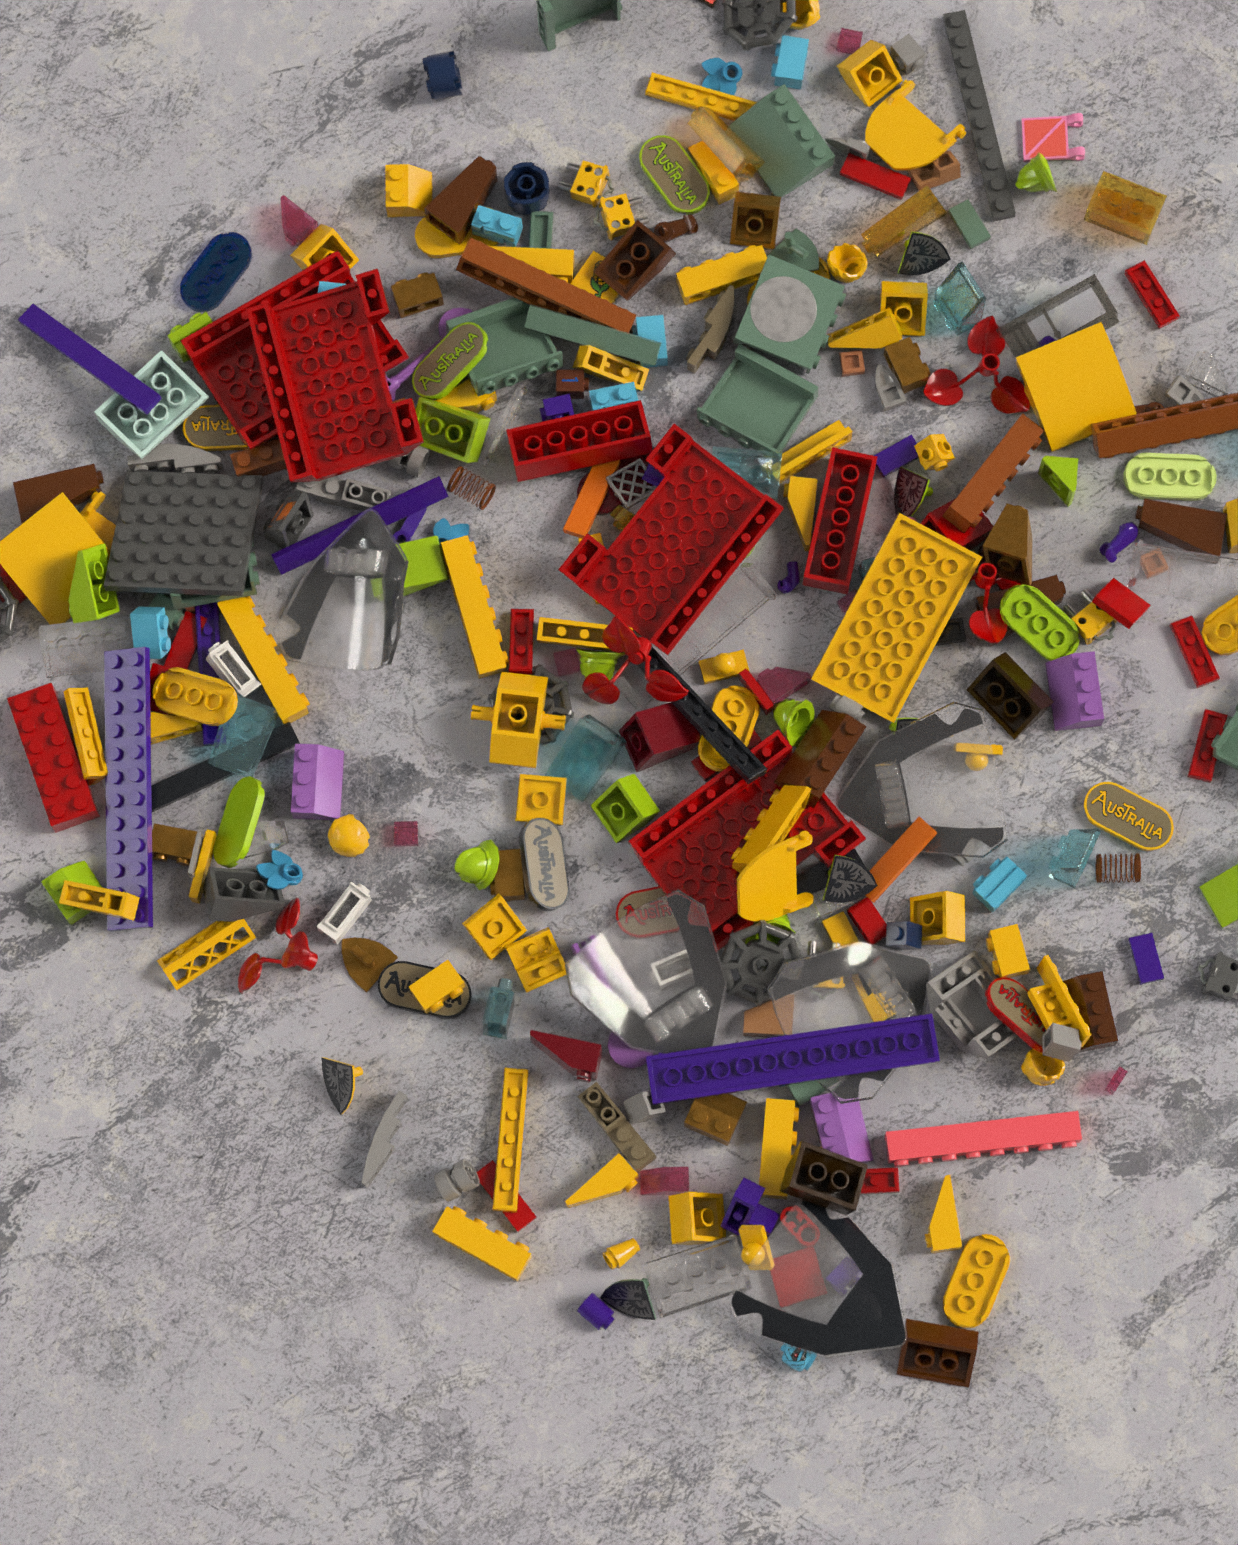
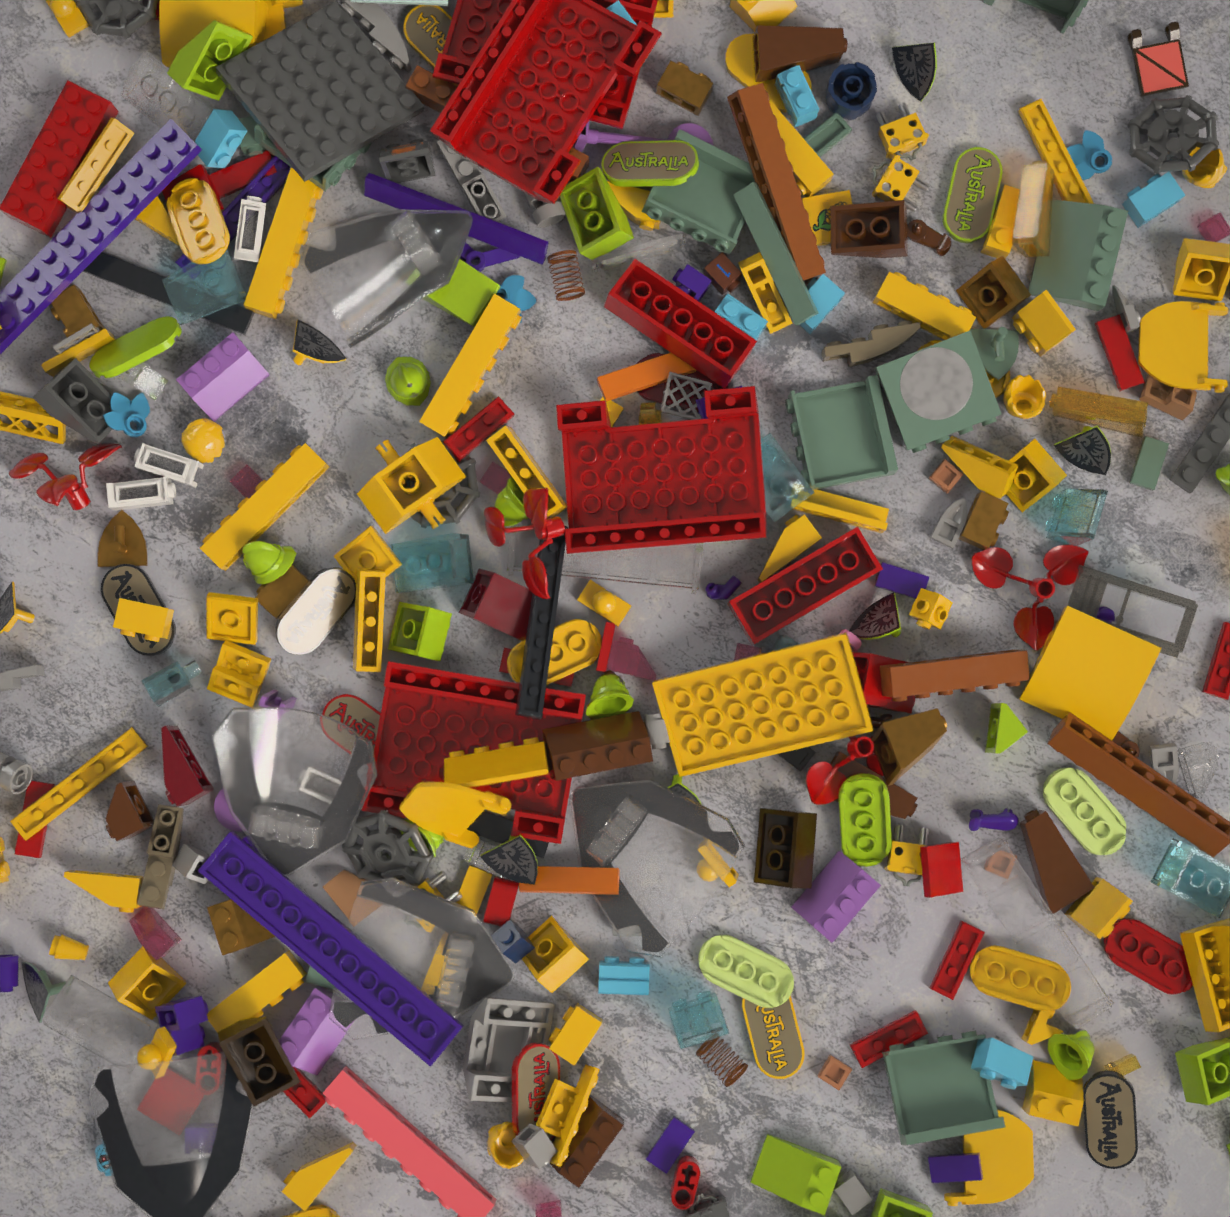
camera: 40 degrees right, 10 degrees up
none -> reddish brown slope [105,781,154,842]
none -> white window [134,443,204,488]
none -> yellow brick [200,443,329,571]
none -> shield [293,319,346,365]
none -> yellow brick [353,569,386,672]
none -> lime piece [385,357,431,406]
none -> red beam [670,1155,700,1210]
none -> yellowish green tile [698,935,794,1008]
none -> nougat tile [817,1054,852,1090]
none -> shield [892,42,937,102]
none -> yellow slope [1012,289,1076,357]

